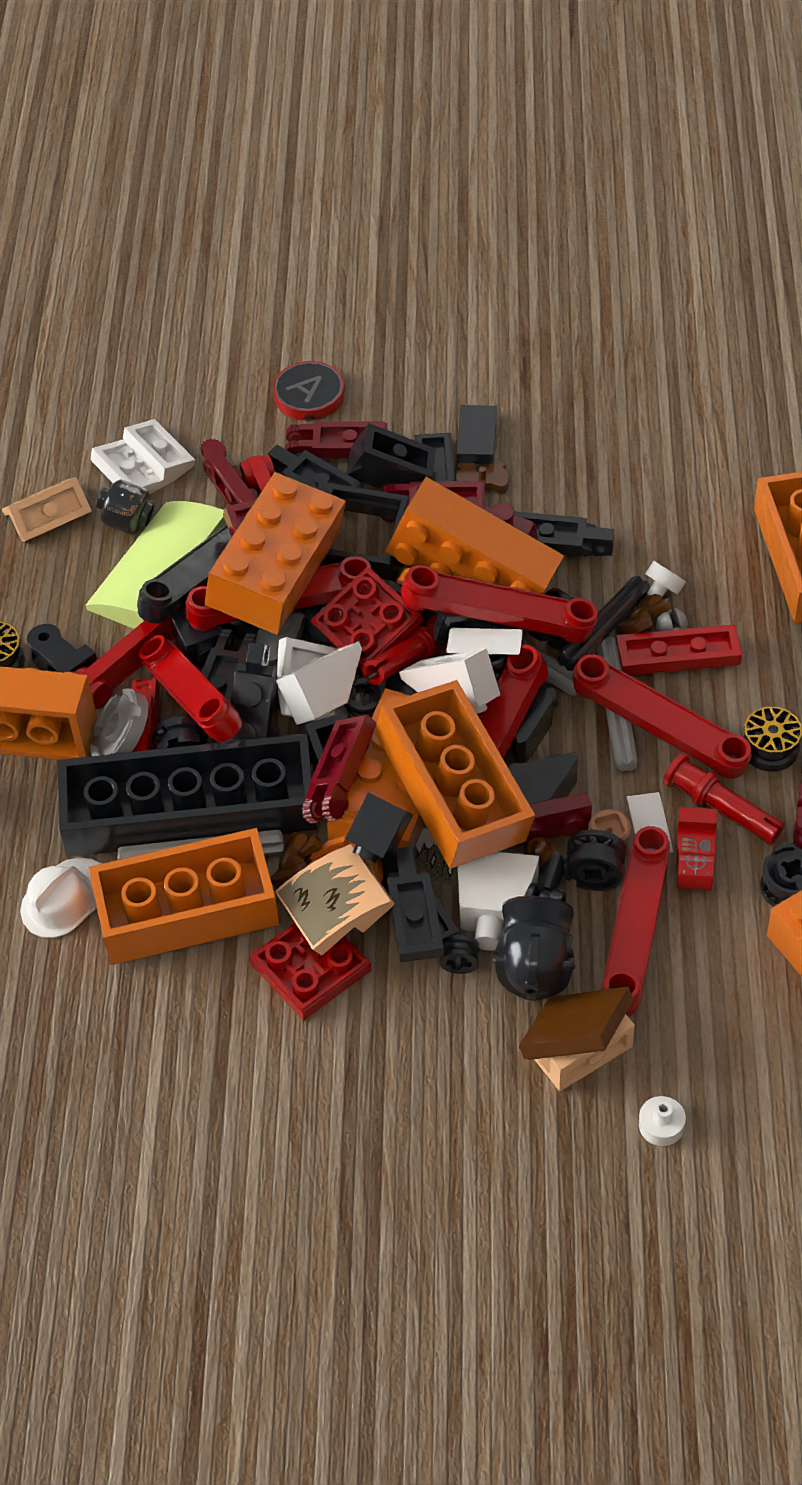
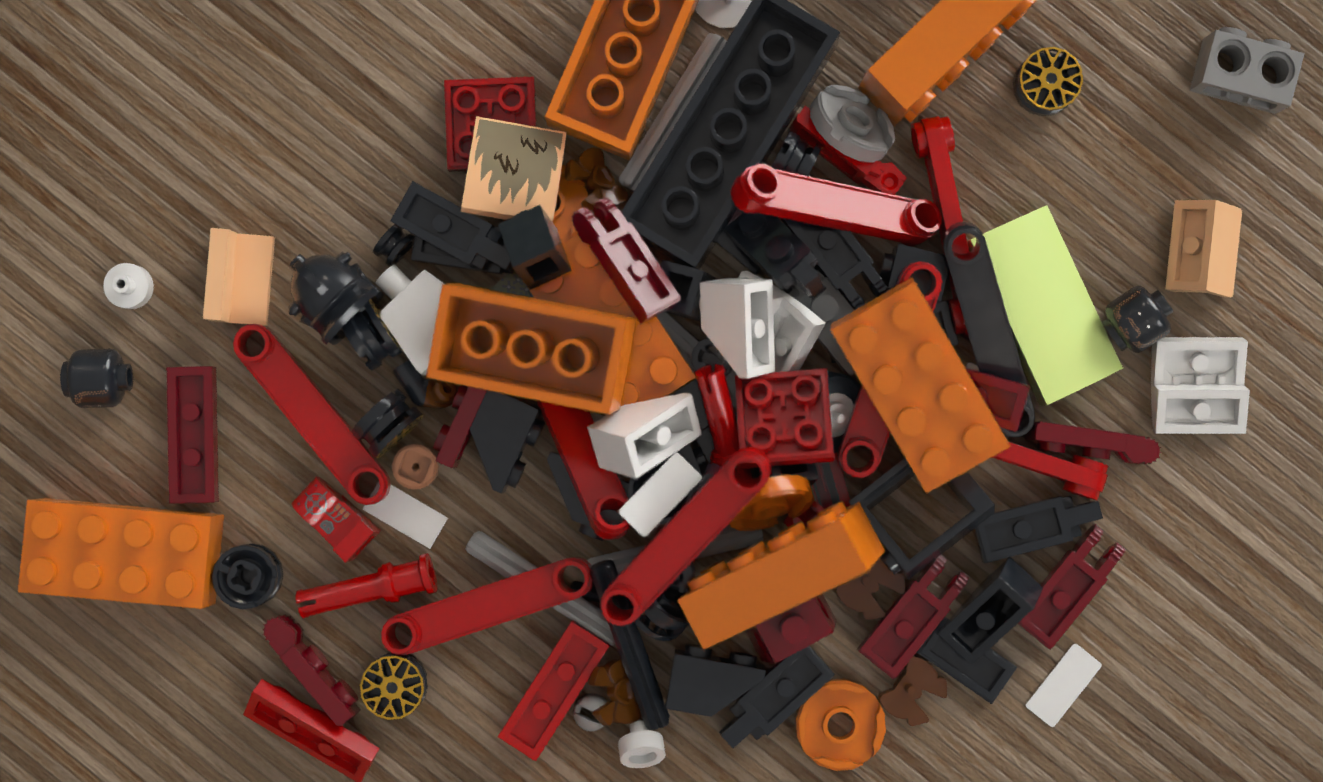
camera: 125 degrees right, 35 degrees up
black leg [27,624,97,673] -> none
tile [273,361,345,420] -> none
black tile [456,405,497,464] -> none
reddish brown tile [519,986,634,1060] -> none
none -> black head [60,348,133,408]
none -> dark red plate [166,366,219,504]
none -> black slope [666,644,766,717]
none -> orange tile [795,678,886,771]
none -> white sticker [1026,644,1102,727]

